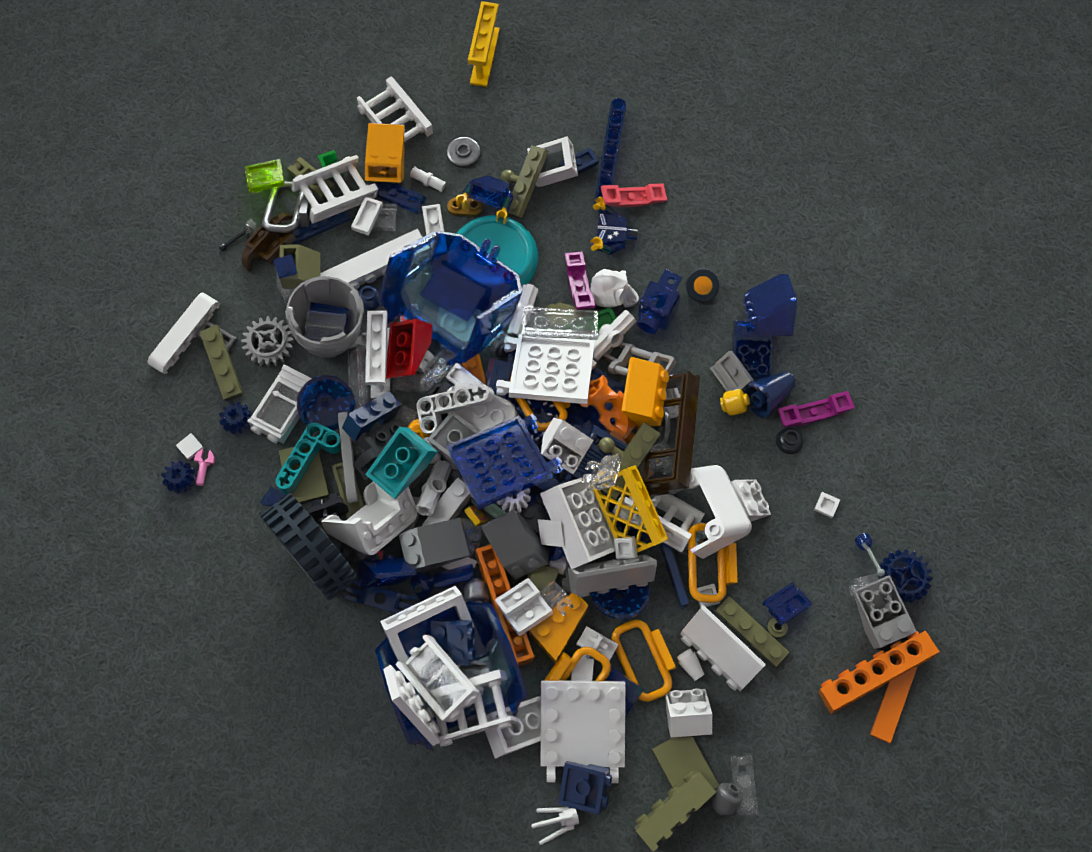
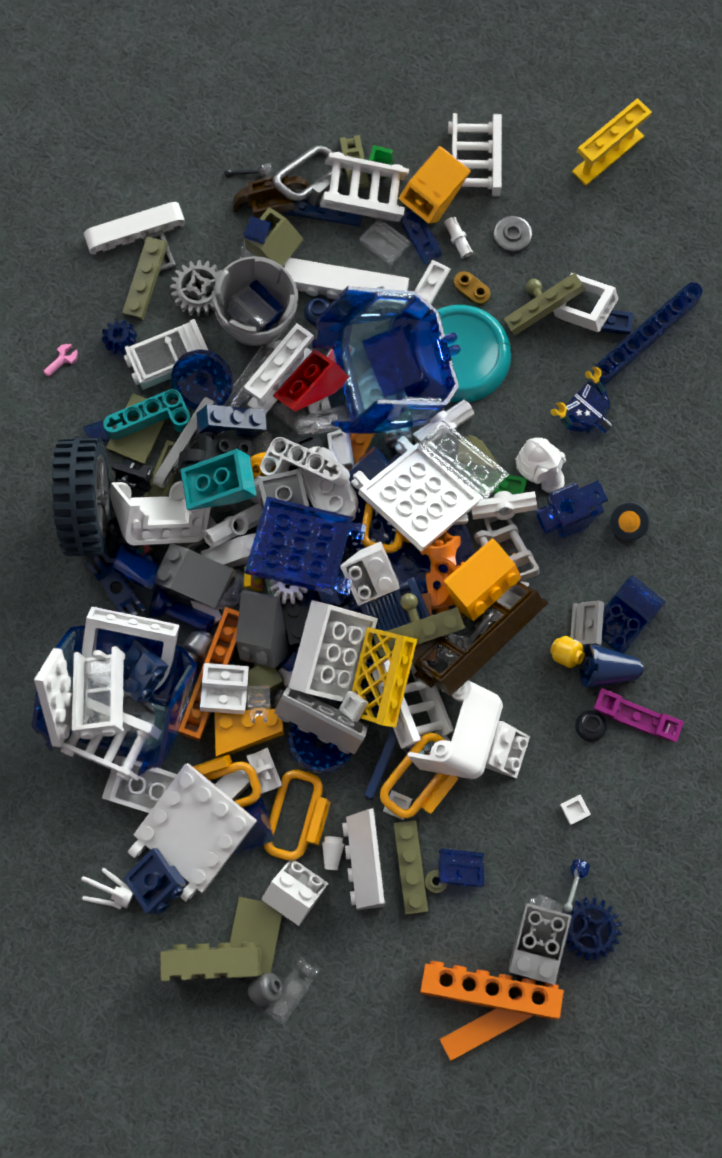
camera: 40 degrees right, 5 degrees up
clear blue gear [161,460,196,494] -> none
white tile [176,433,204,460] -> none
clear neon green plate [245,159,285,193] -> none
white tile [351,196,383,236] -> none
clear blue torso [456,175,513,224] -> none
white sticker [538,519,564,547] -> none
magenta slope [564,252,595,310] -> none
clear plate [581,453,623,491] -> none
coral slope [601,183,667,207] -> none
clear blue windscreen [743,274,797,336] -> none

